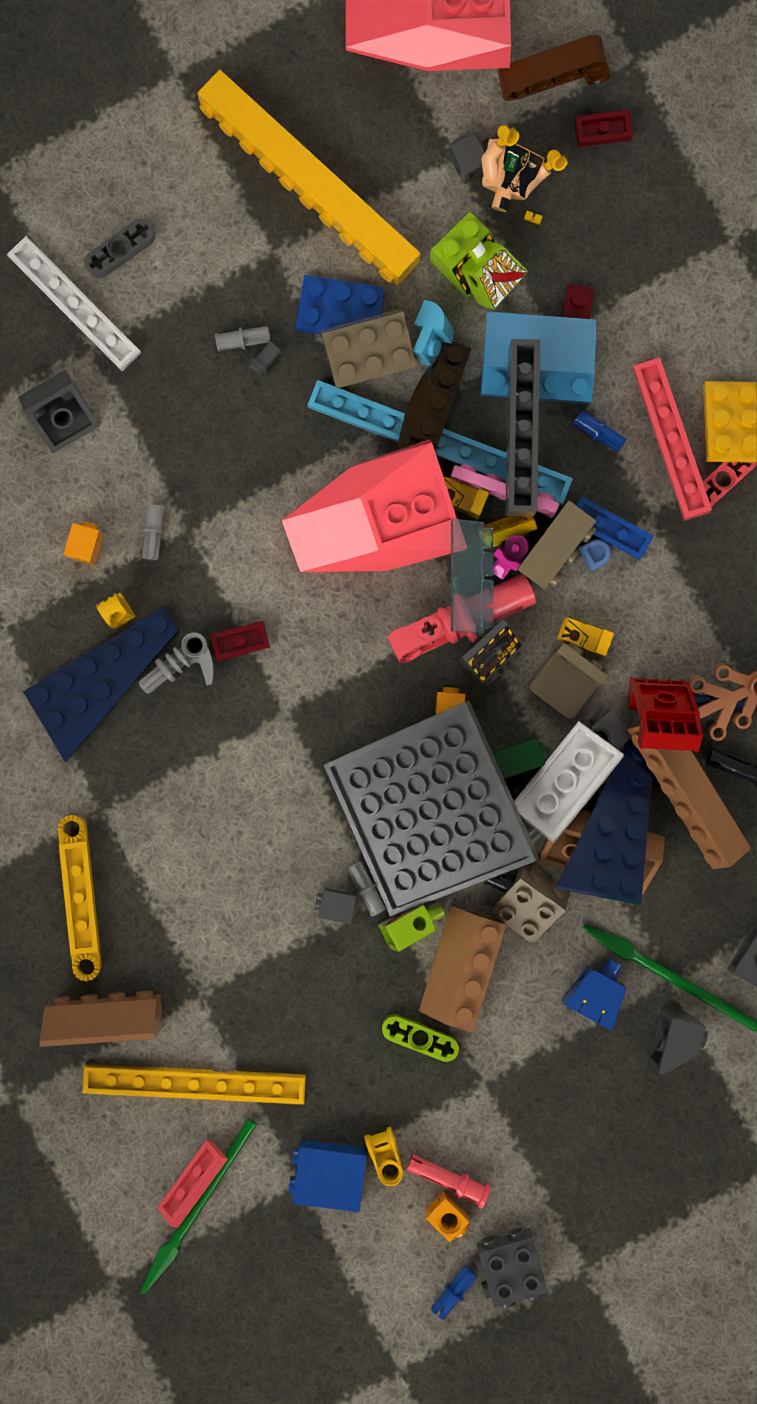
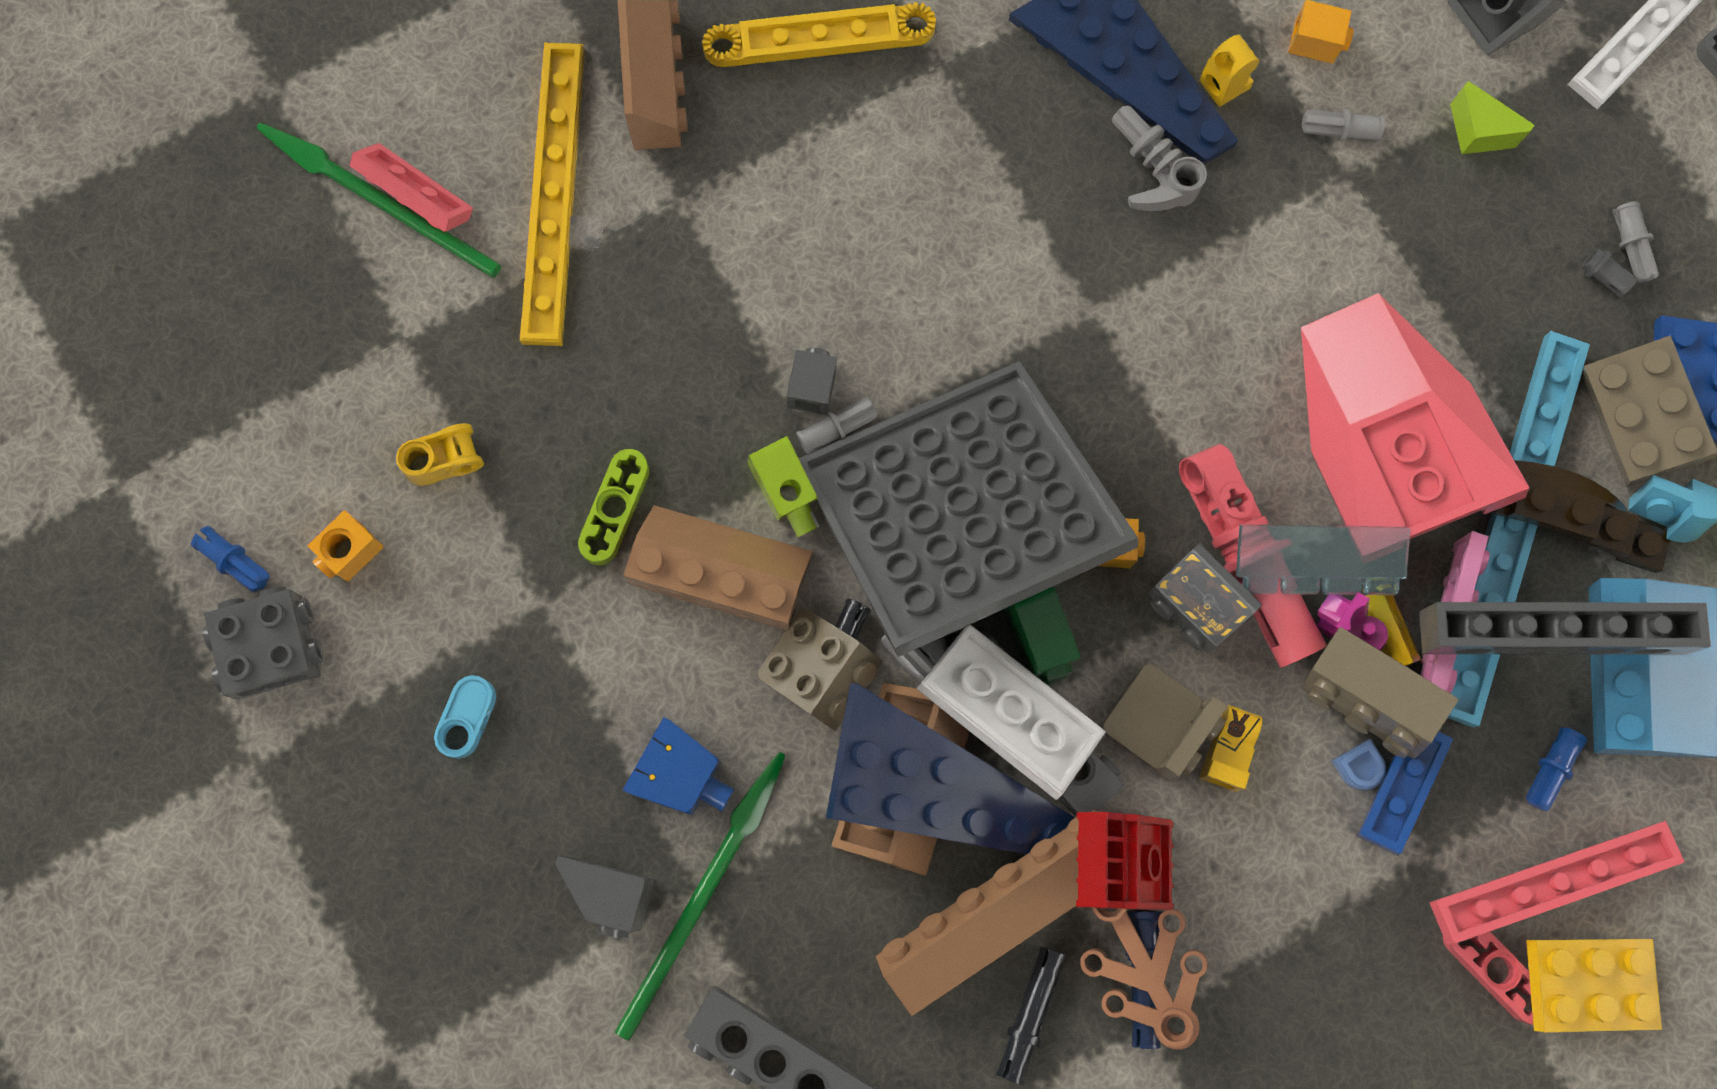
camera: 90 degrees right, 10 degrees down
dark red plate [210,621,271,662] -> none
blue brick [288,1140,367,1212] -> none
coral pin [406,1154,491,1209] -> none
yellow leg [443,477,489,520] -> none
none -> medium azure piece [434,675,496,759]
none -> lime slope [1450,81,1535,154]

